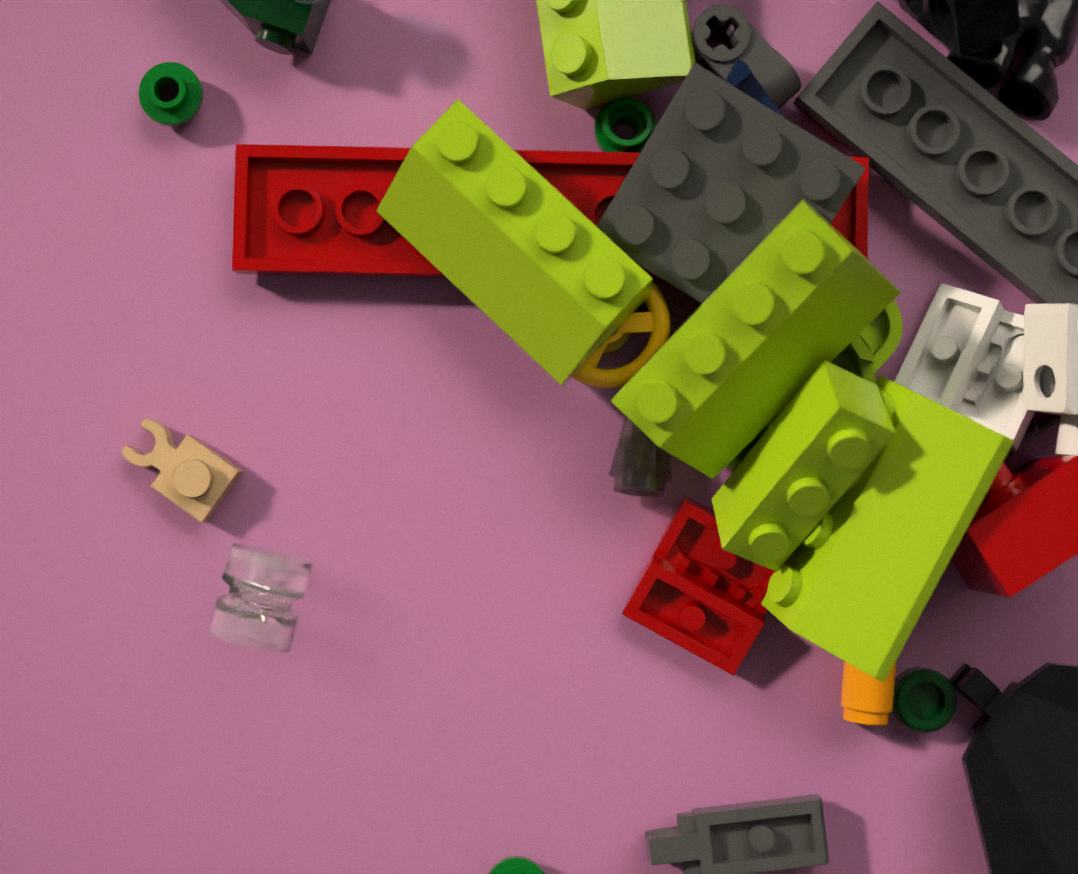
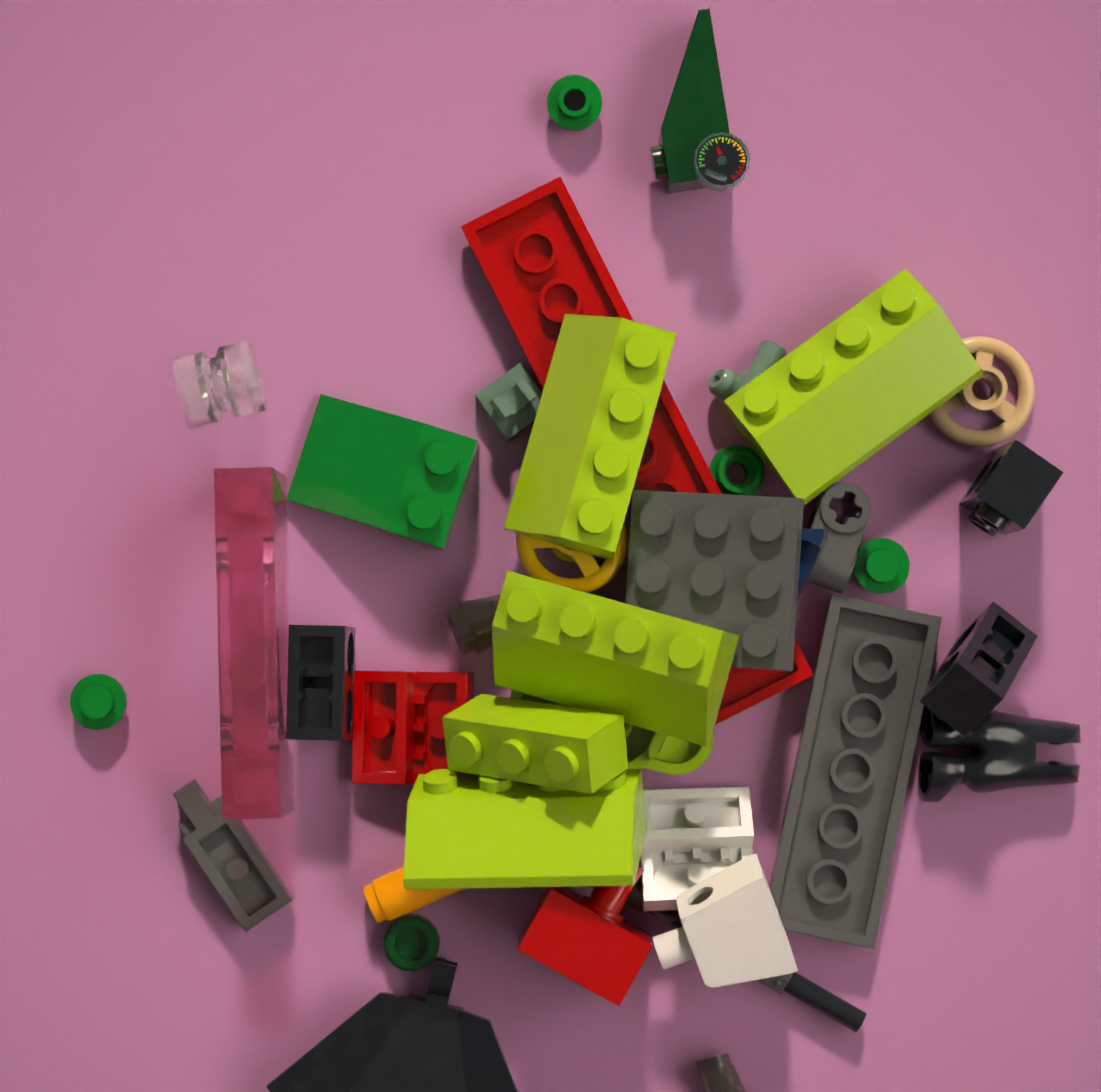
camera: 65 degrees right, 0 degrees up
tan plate [121,418,244,523] -> none
none -> clear pink arch [214,467,295,820]
none -> green slope [286,394,479,551]
none -> black brick [286,625,356,741]
none -> sand green tile [475,363,542,442]
none -> sand green arm [709,341,787,405]
none -> green plate [853,538,910,594]

